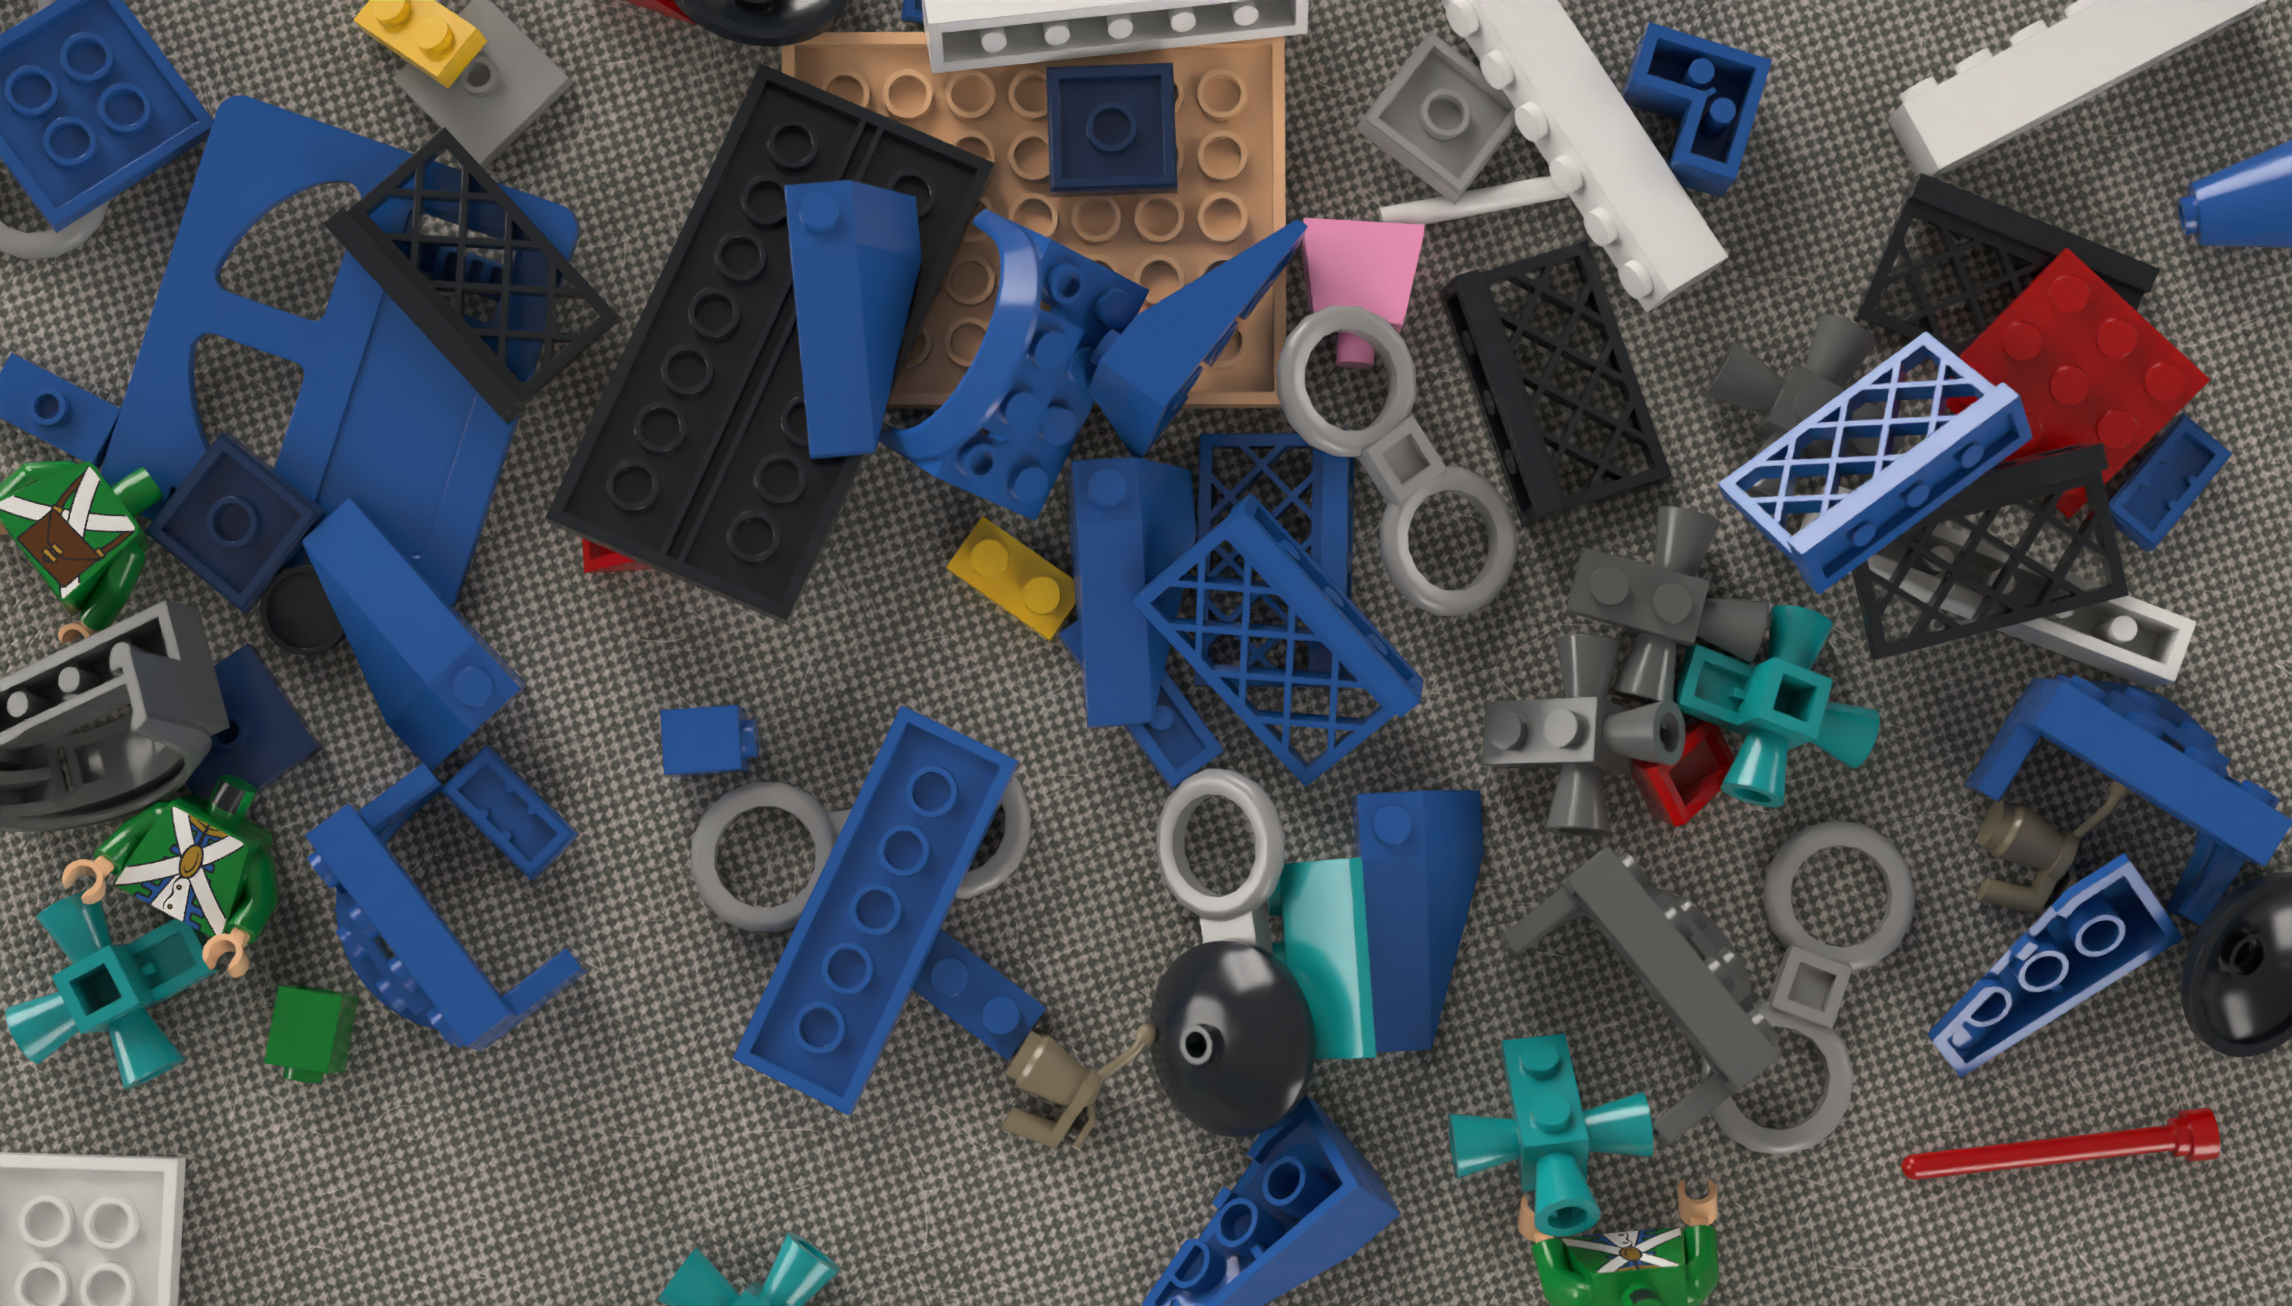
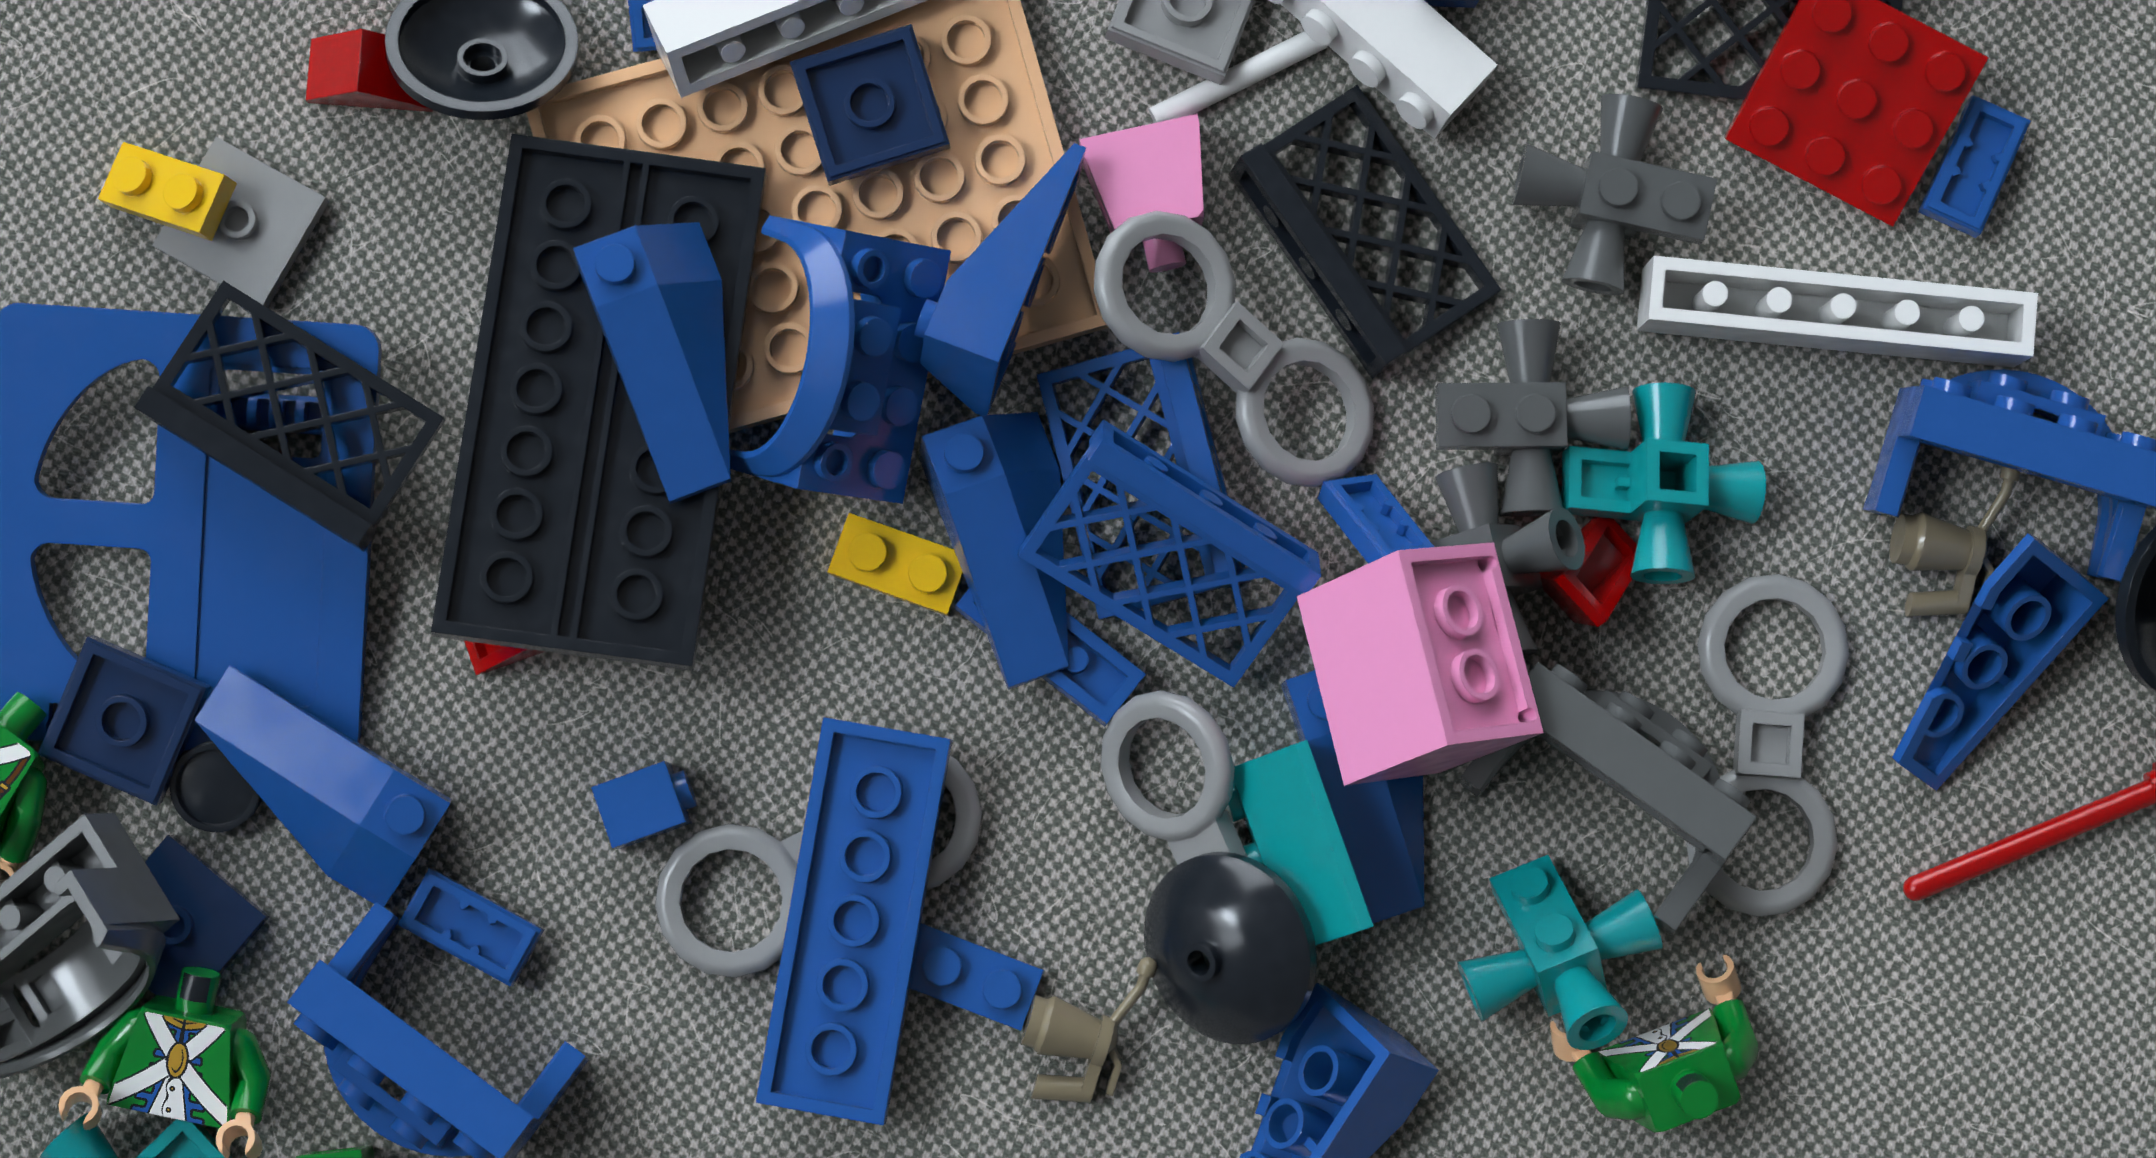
camera: 20 degrees left, 0 degrees up
blue fence [1718,331,2033,595] -> none
black fence [1852,443,2129,660] -> none
none -> bright pink container [1297,542,1544,786]
none -> blue plate [1317,474,1434,564]

